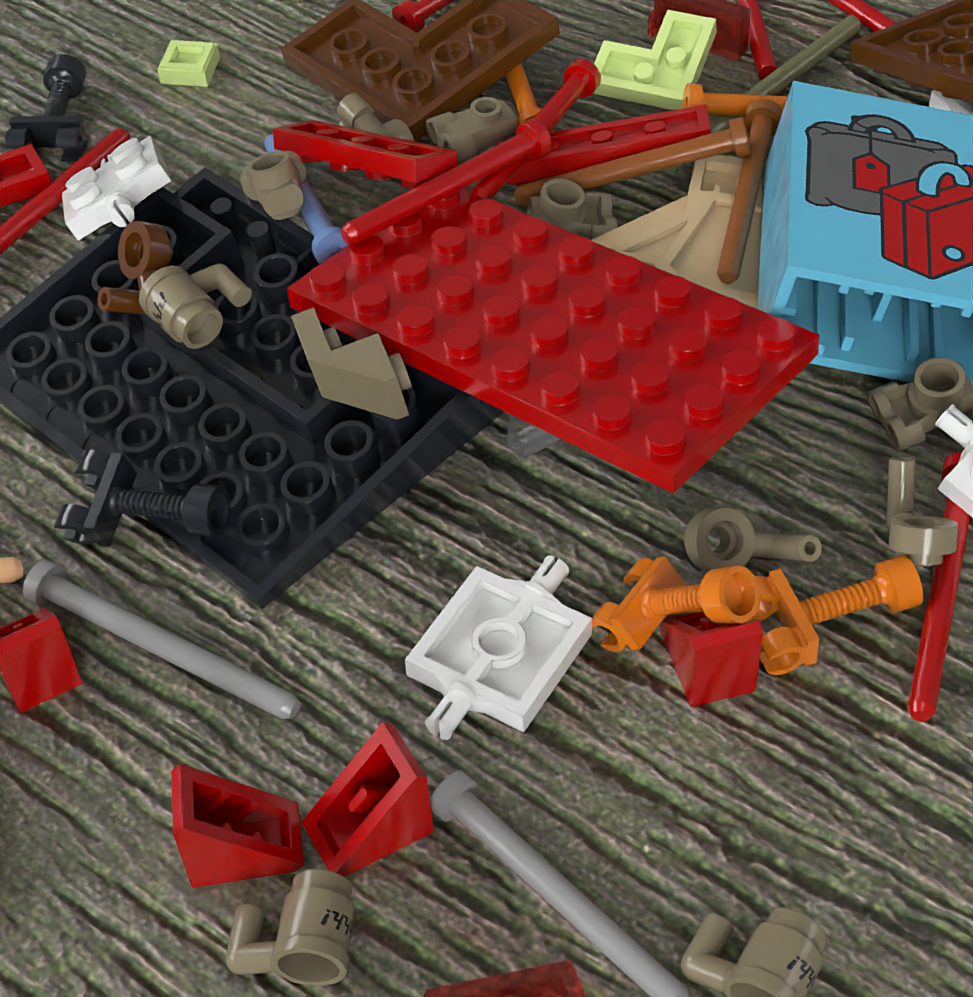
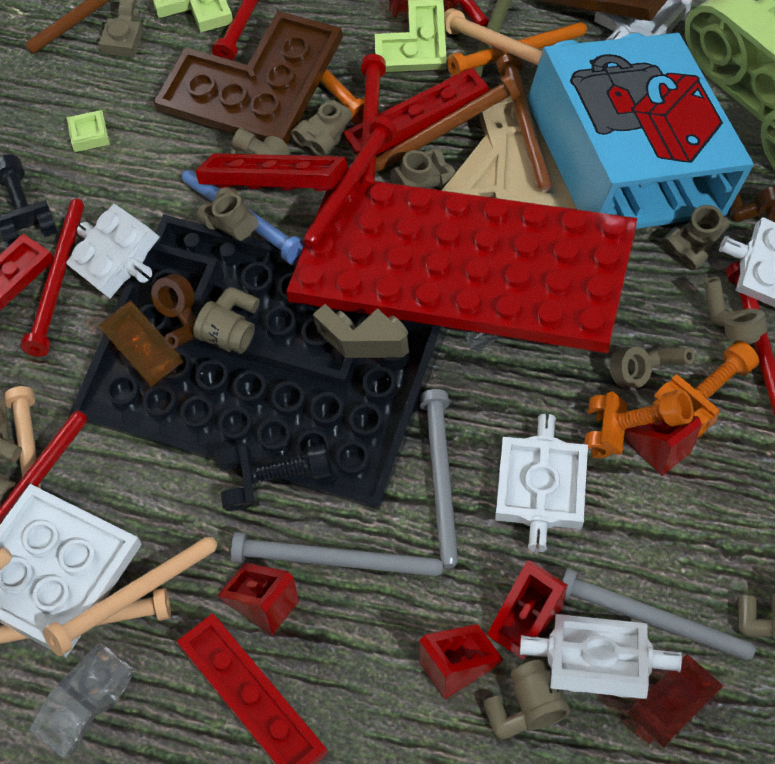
camera: 25 degrees left, 10 degrees up
none -> clear orange plate [98,300,183,387]
none -> light grey bar [420,389,458,568]
none -> light nougat bar [444,8,543,66]
none -> white plate [520,614,682,699]

